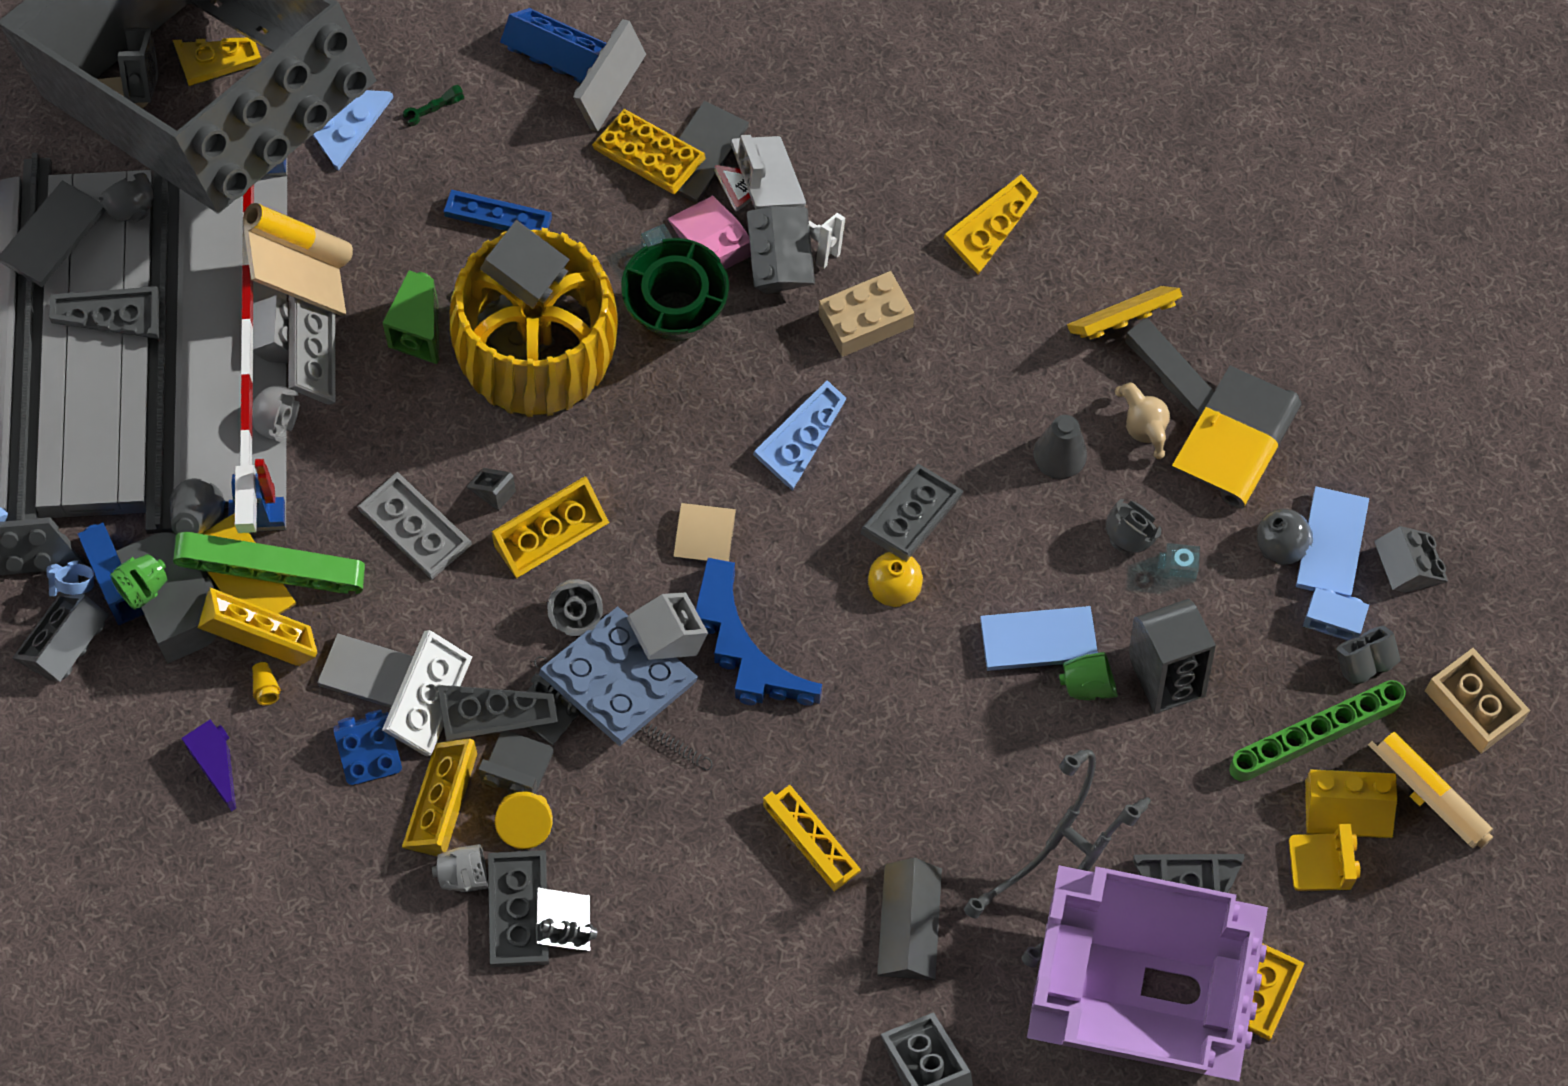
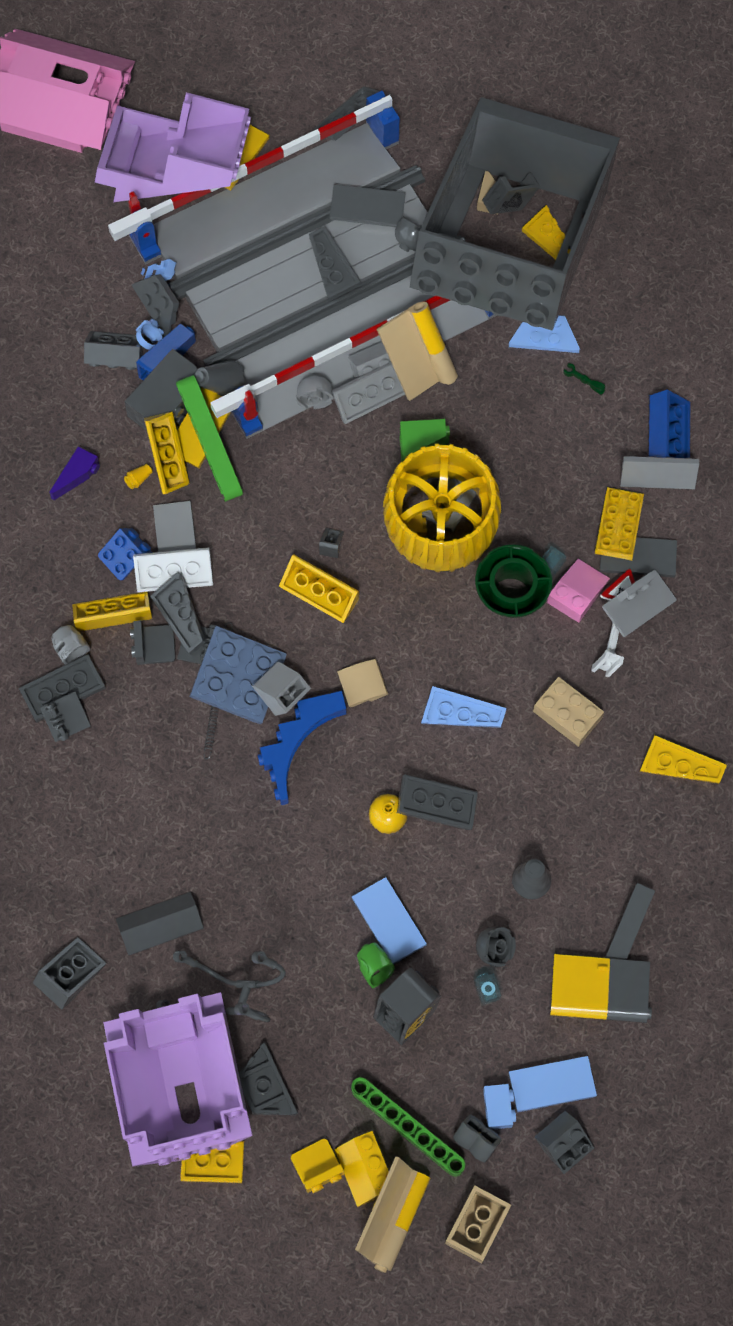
camera: 65 degrees right, 5 degrees up
bright green helmet [110,554,167,610] -> none
light grey tile [357,472,472,580] -> none
blue plate [444,189,552,231] -> none
dark grey brick [480,220,570,309] -> none
yellow tile [495,792,553,849] -> none
light grey cylinder [547,579,603,636] -> none
dark grey slope [747,206,815,294] -> none
yellow fence [763,785,861,892] -> none
yellow tile [1067,286,1183,339] -> none
tan piece [1115,383,1170,459] -> none
dark grey cylinder [1256,508,1313,565] -> none

